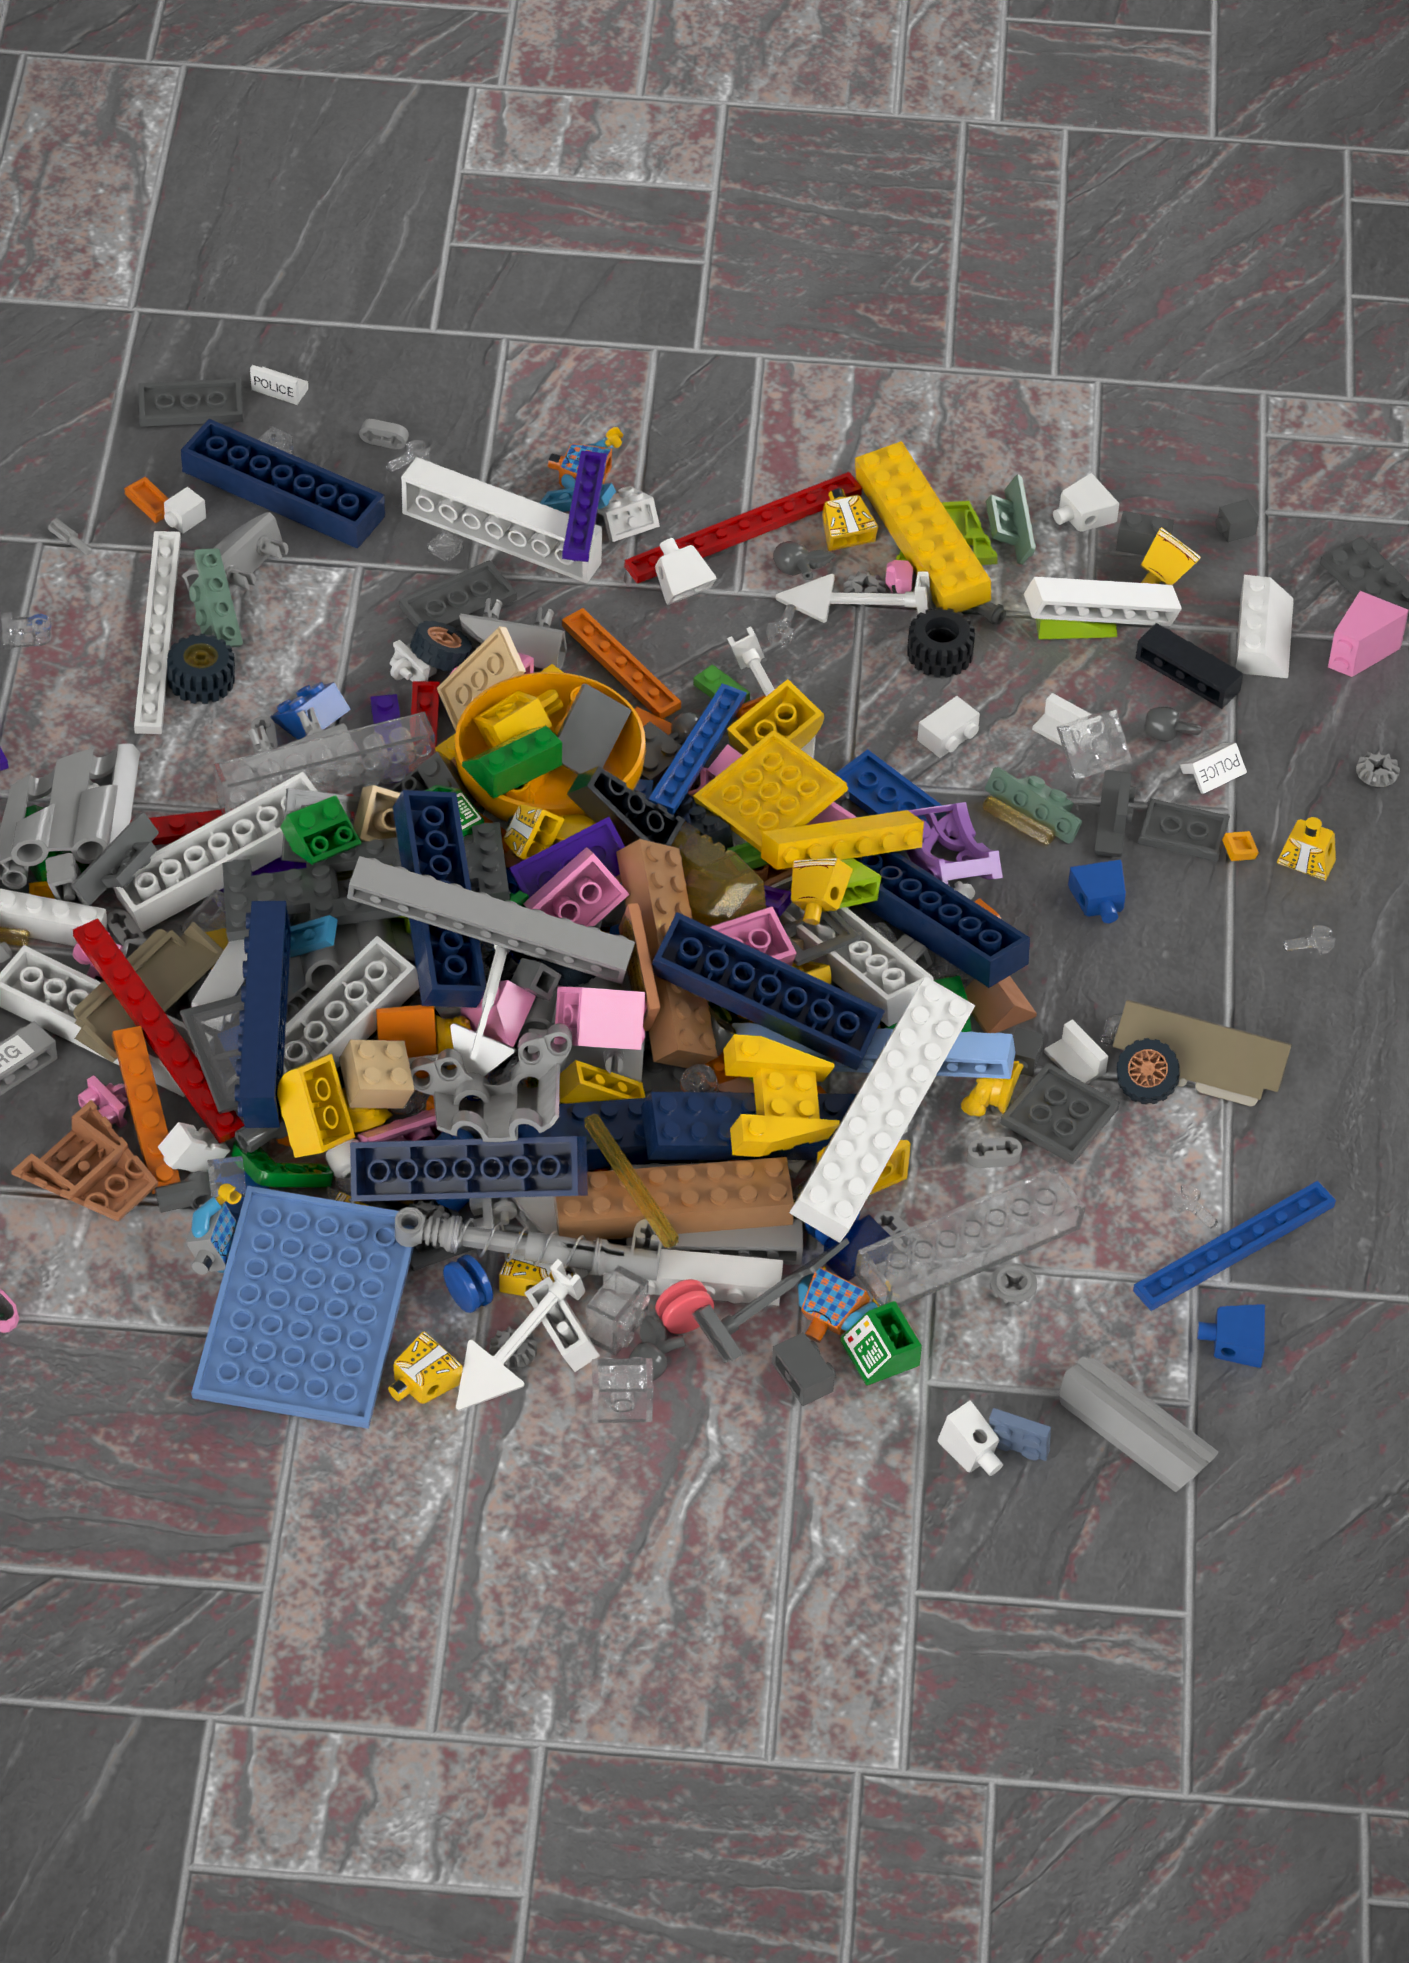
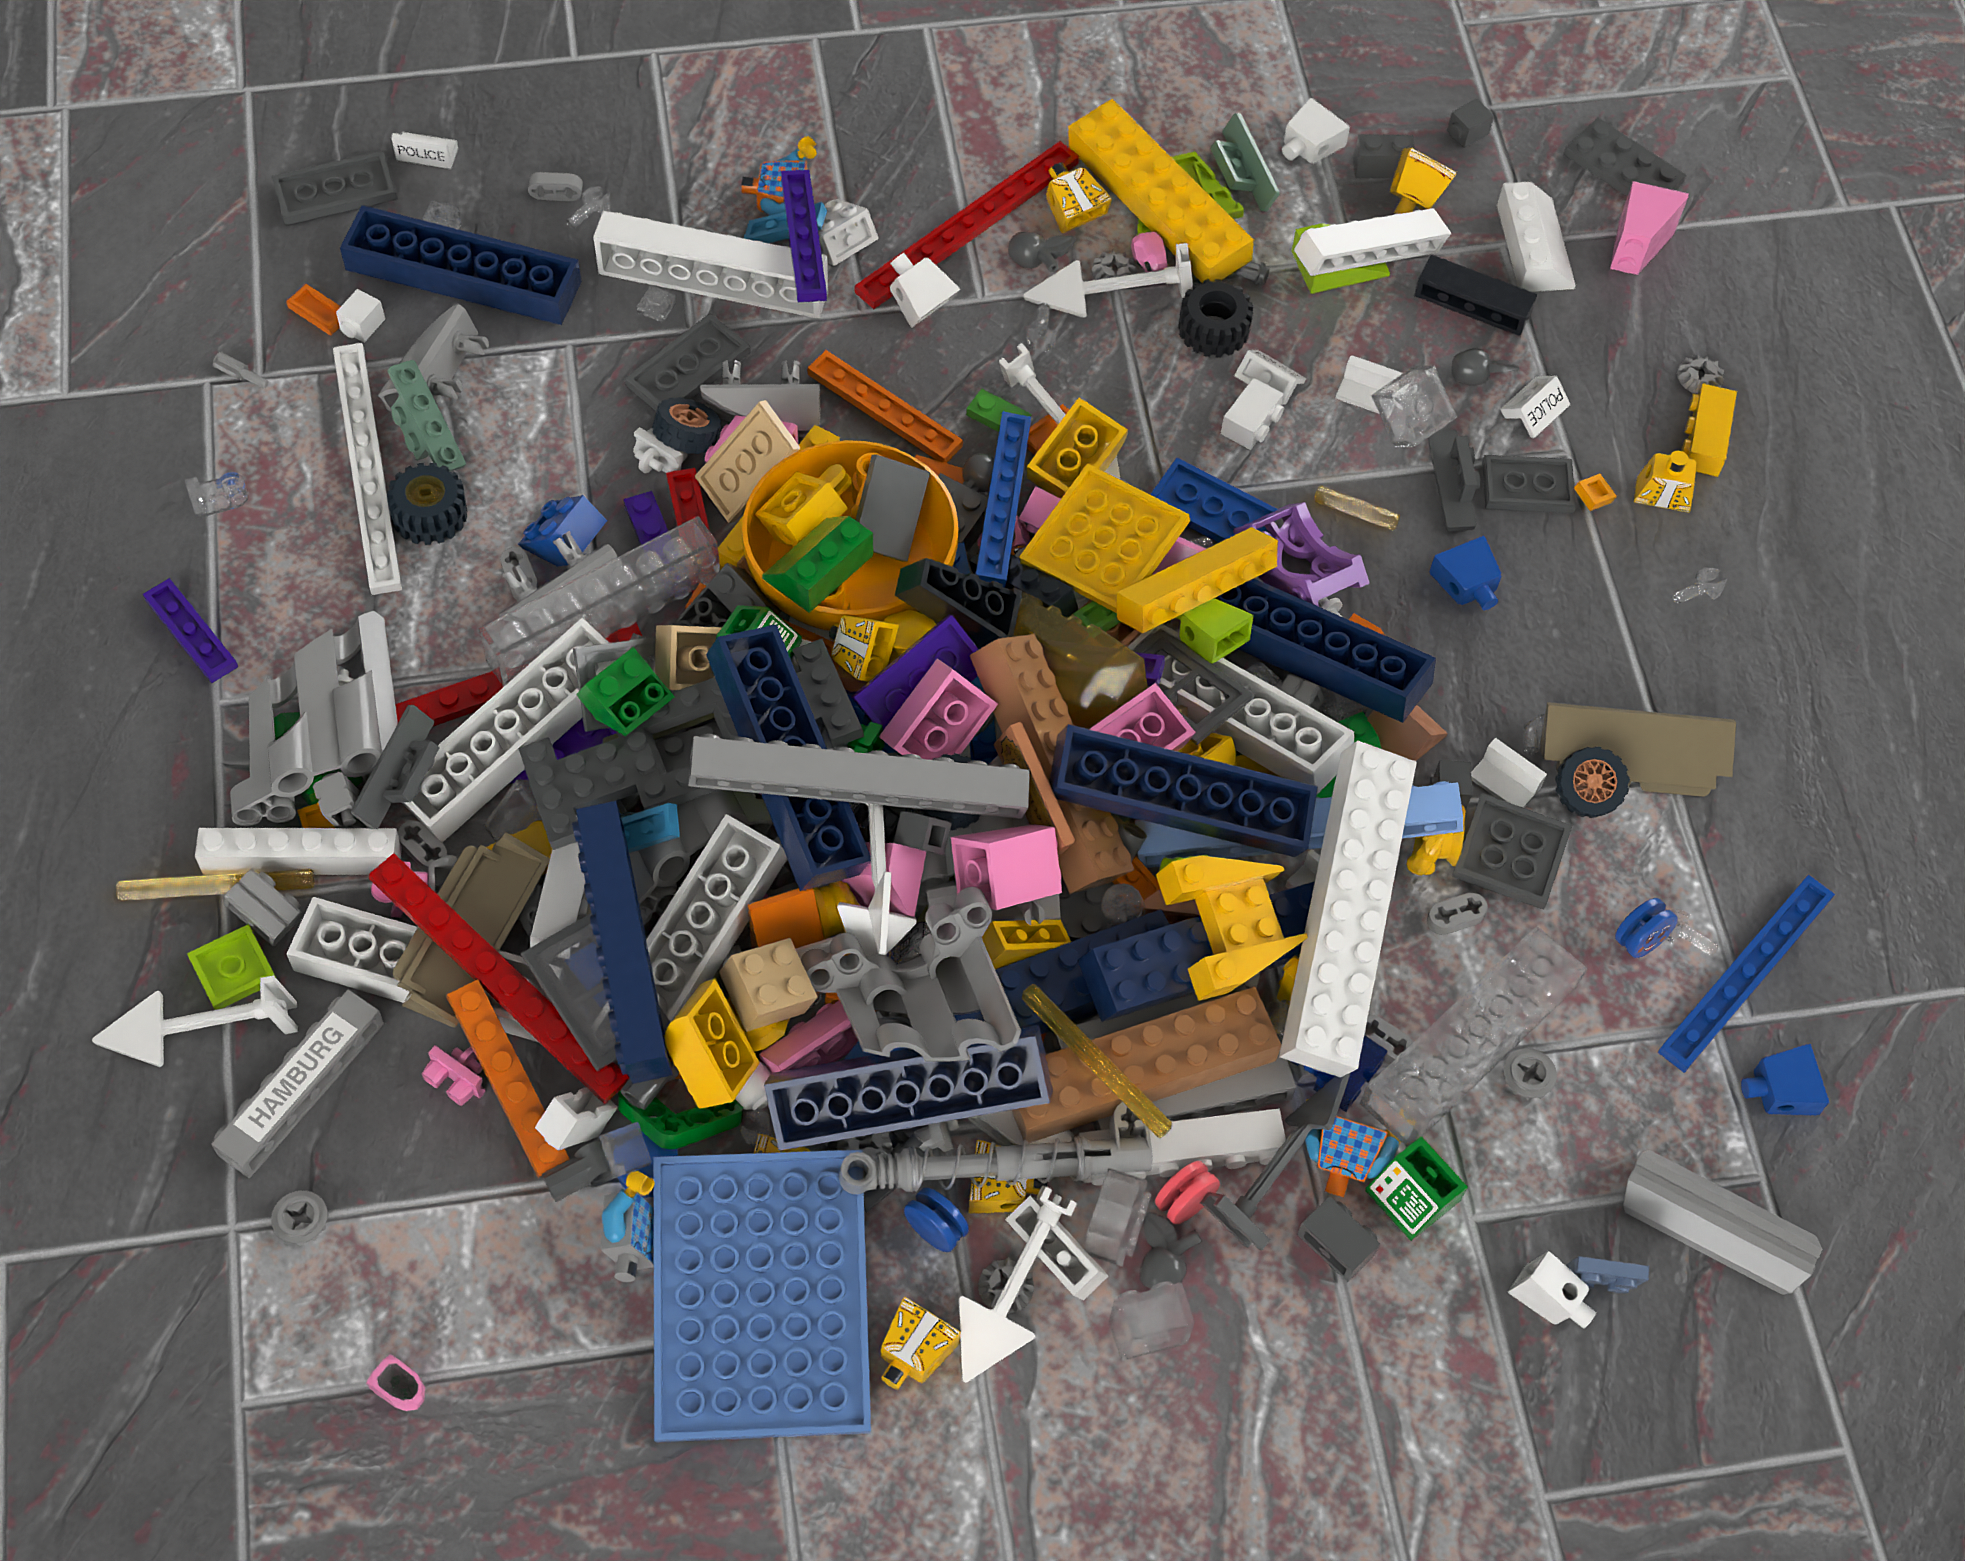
camera: 15 degrees left, 10 degrees up
nougat wedge [11,1099,158,1222] -> none
yellow torso [791,858,853,925] -> none
sand green bracket [985,767,1082,844] -> none
none -> white panel [1234,350,1306,405]
none -> blue head [1615,898,1678,958]
none -> yellow brick [1681,384,1737,477]

